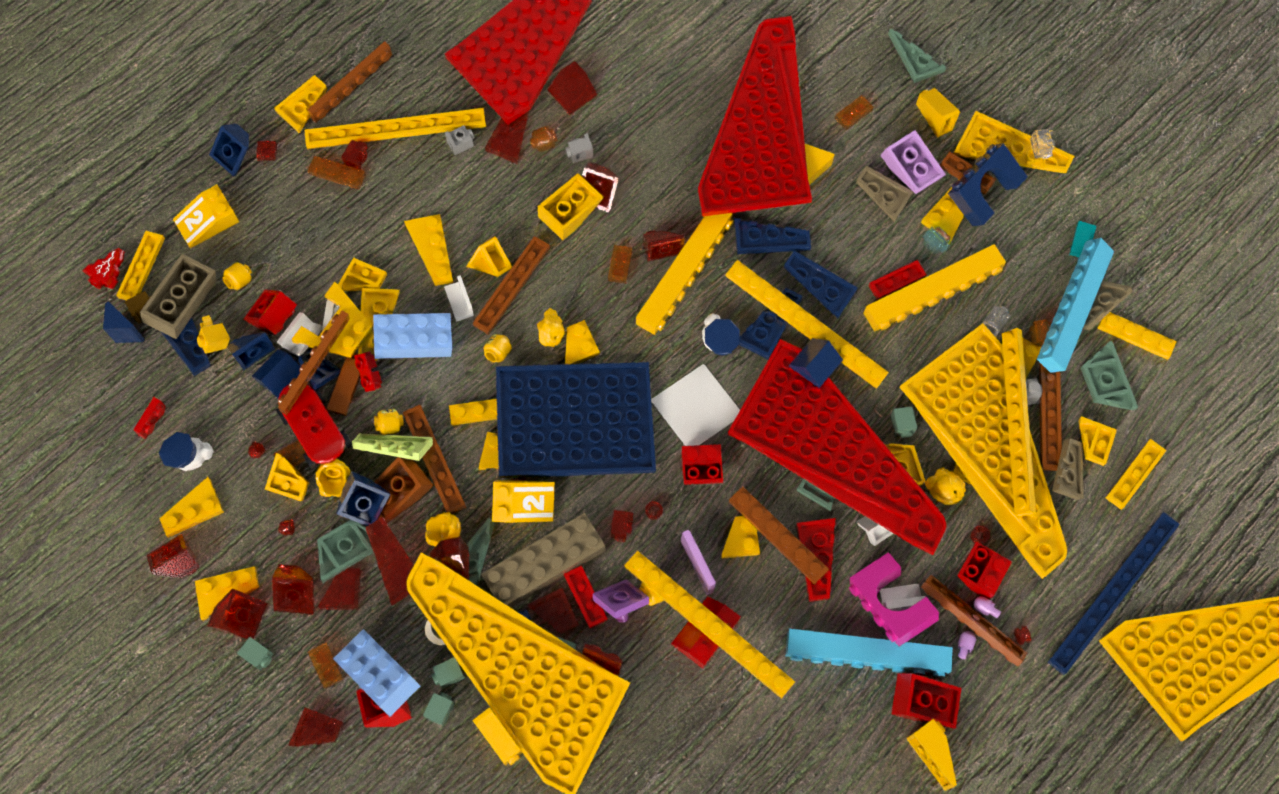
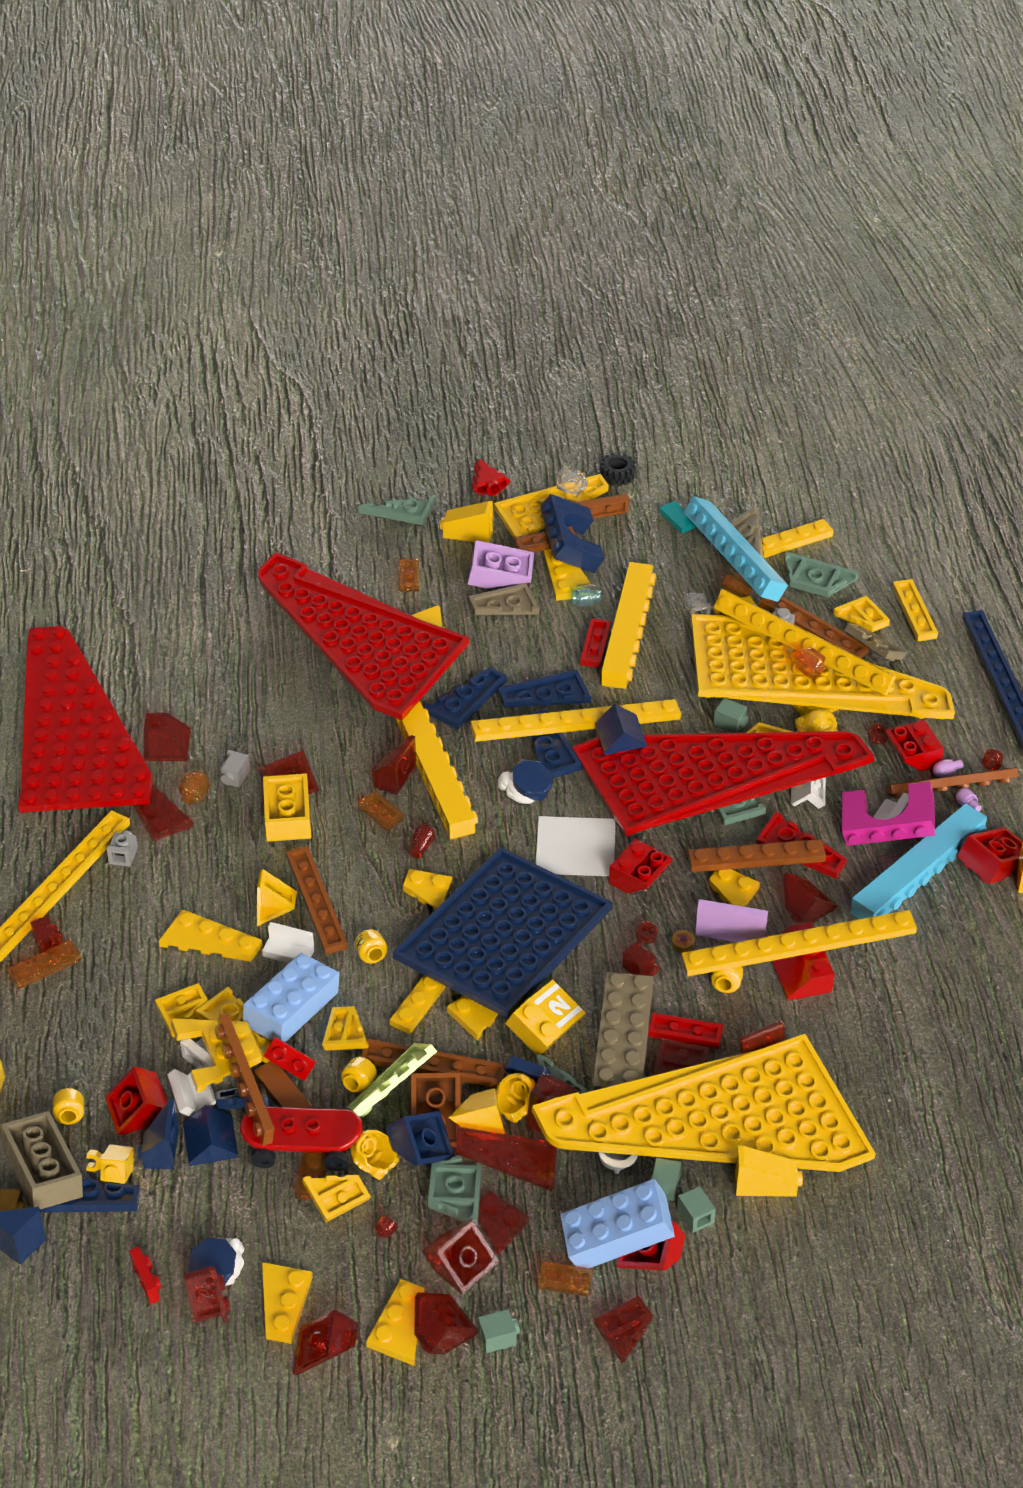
camera: 50 degrees left, 25 degrees down
clear red hinge [248,442,266,459] -> none
yellow hair [537,308,565,347] -> none
medium lavender tile [593,579,649,622] -> none
none -> clear red bracket [183,1266,231,1323]
none -> yellow wing [322,1006,369,1051]
none -> clear red cone [409,824,435,859]
none -> yellow slope [449,1088,506,1142]
none -> red rock [471,459,510,496]
none -> dark blue beam [503,1056,551,1085]
none -> dark orange tile [575,494,629,519]
none -> black tyre [600,452,635,486]
none -> pearl gold tile [672,930,695,953]
none -> clear red slope [783,872,838,924]
none -> clear orange head [794,647,827,678]

